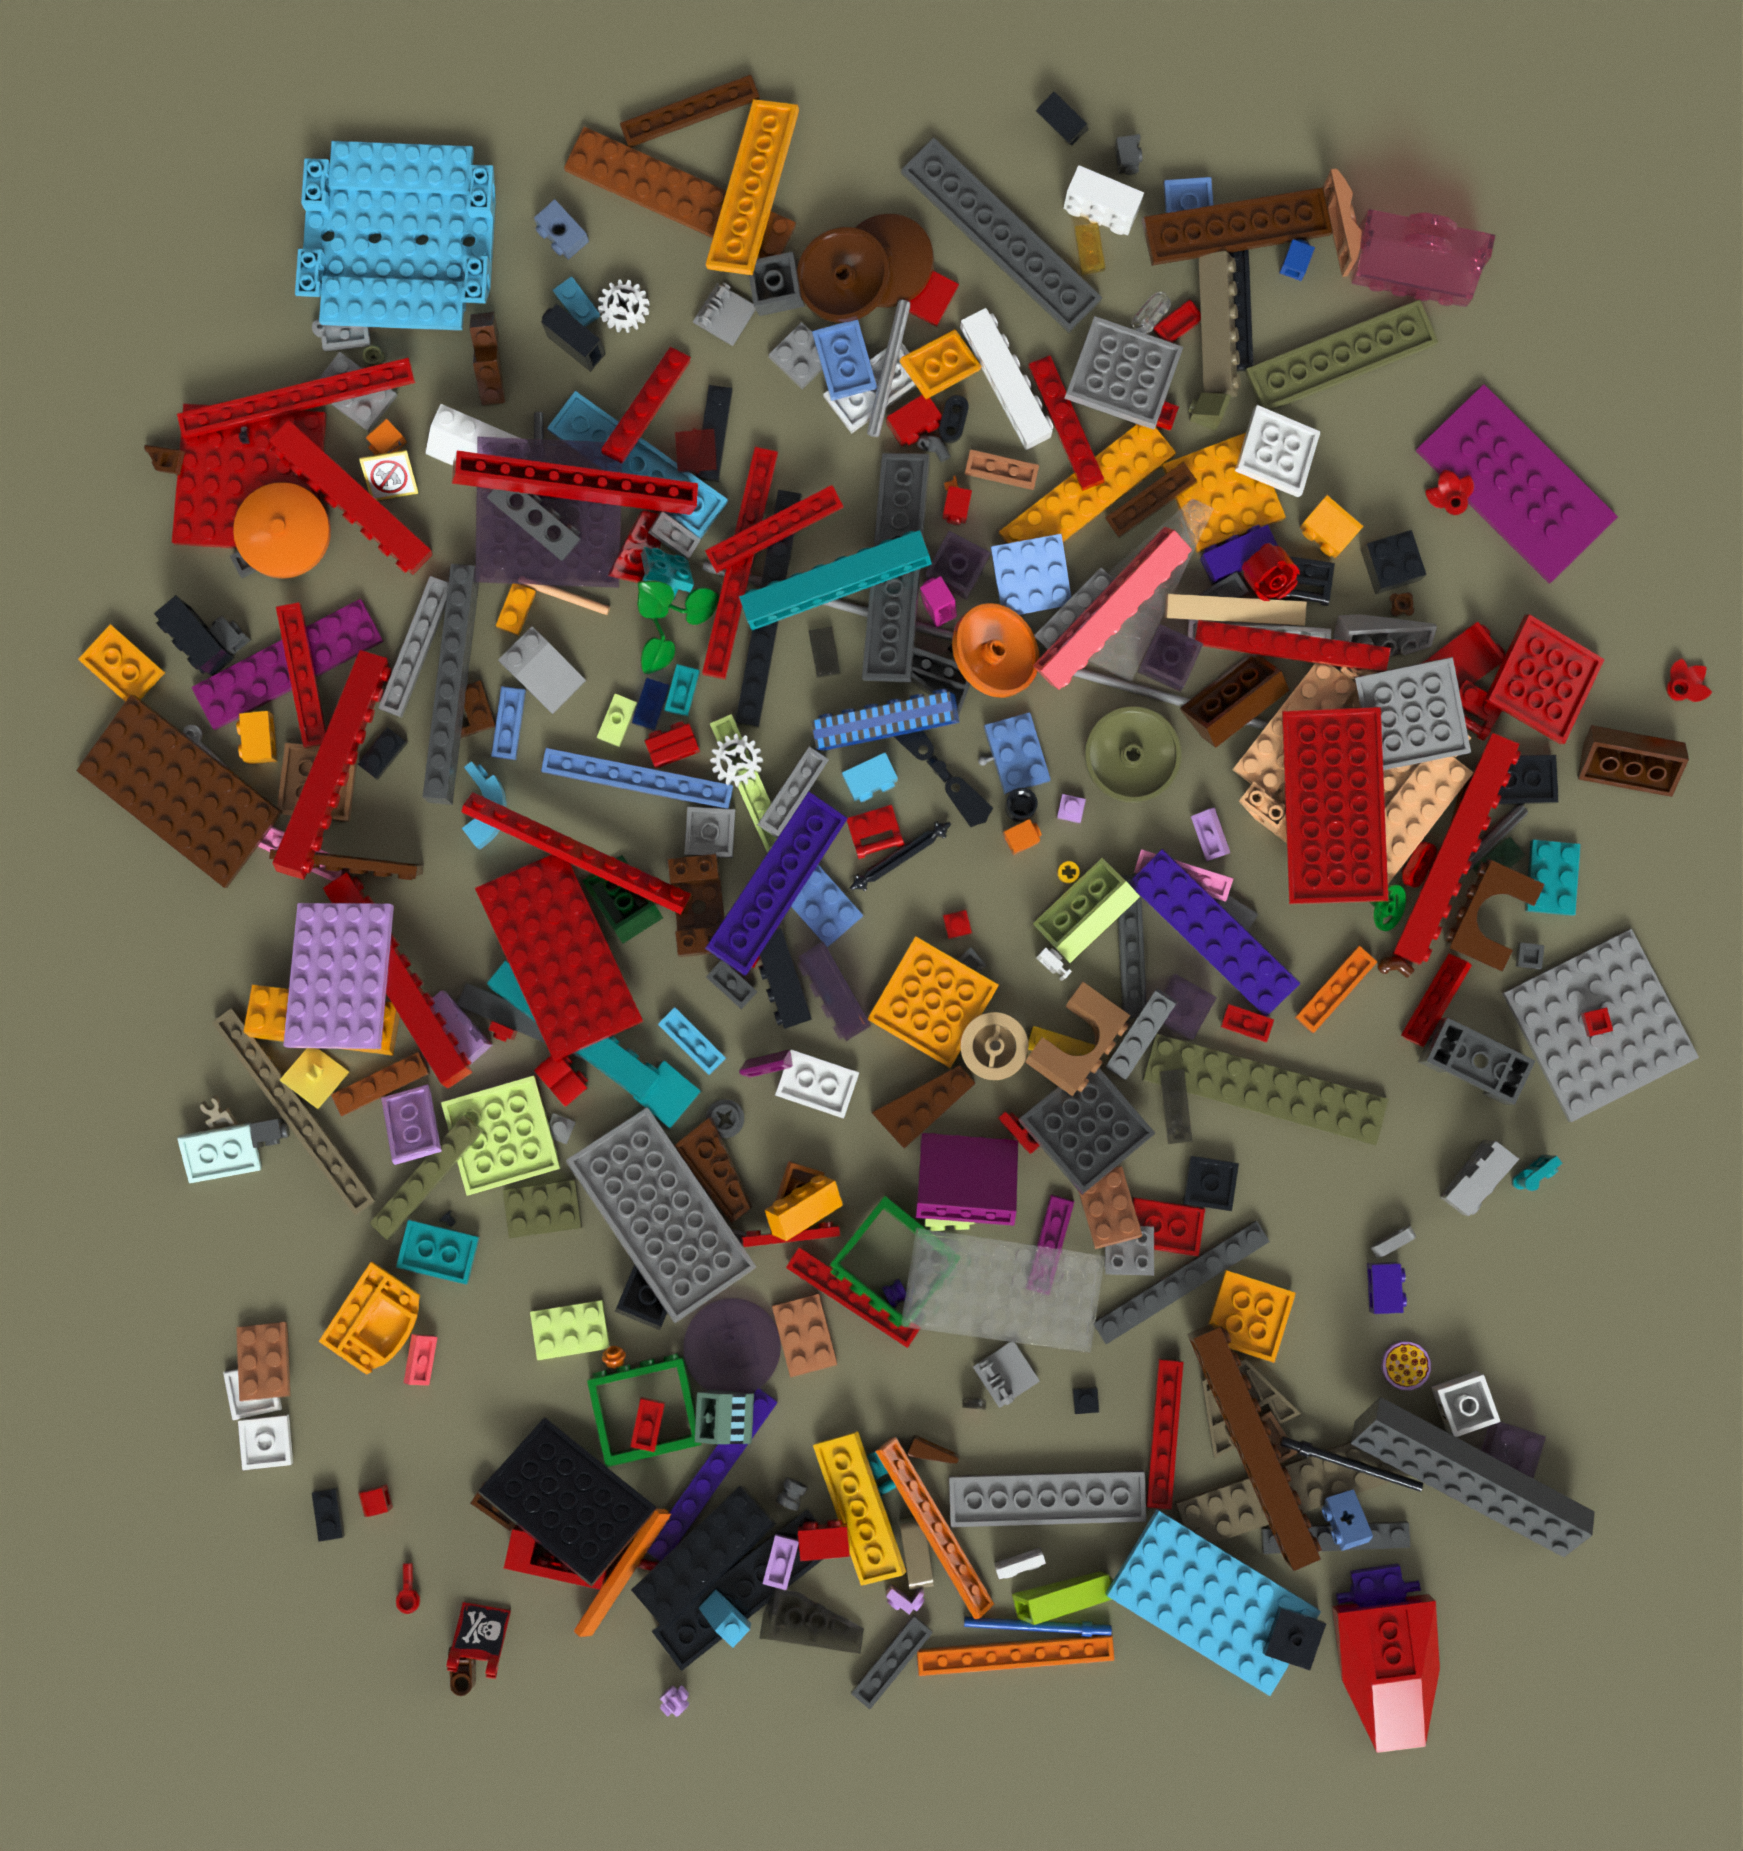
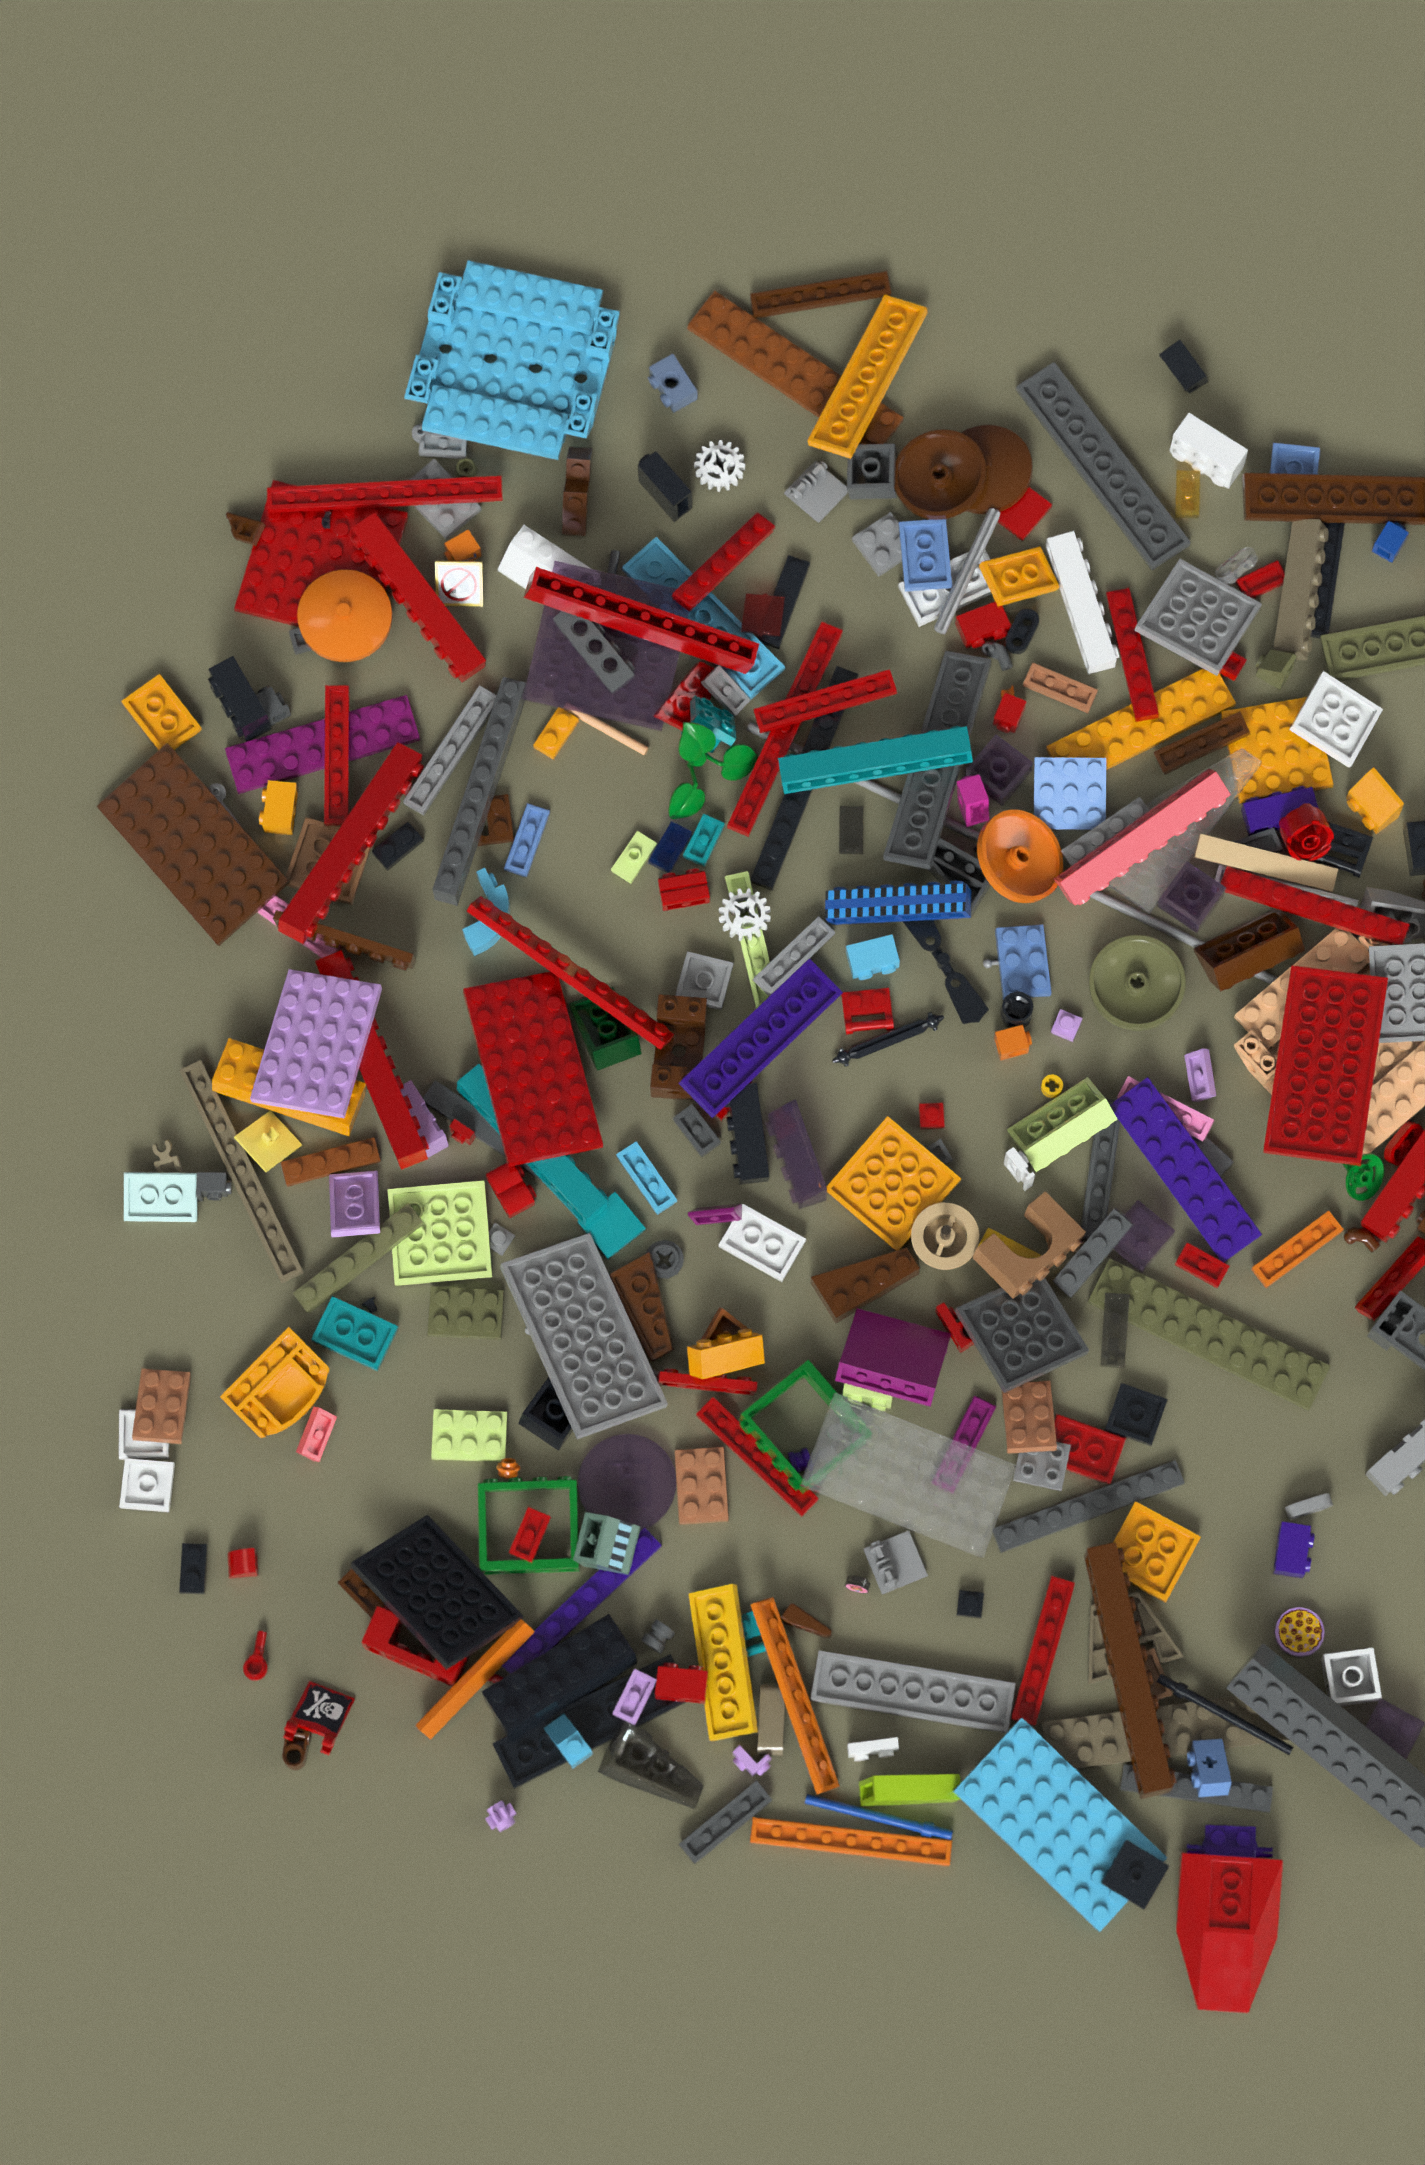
camera: 15 degrees right, 10 degrees down
light grey slope [498,627,586,714] -> none
medium blue plate [541,748,734,809] -> none
medium azure plate [553,276,600,327] -> none
medium blue plate [791,865,863,948] -> none
dark grey brick [1114,134,1143,175] -> none

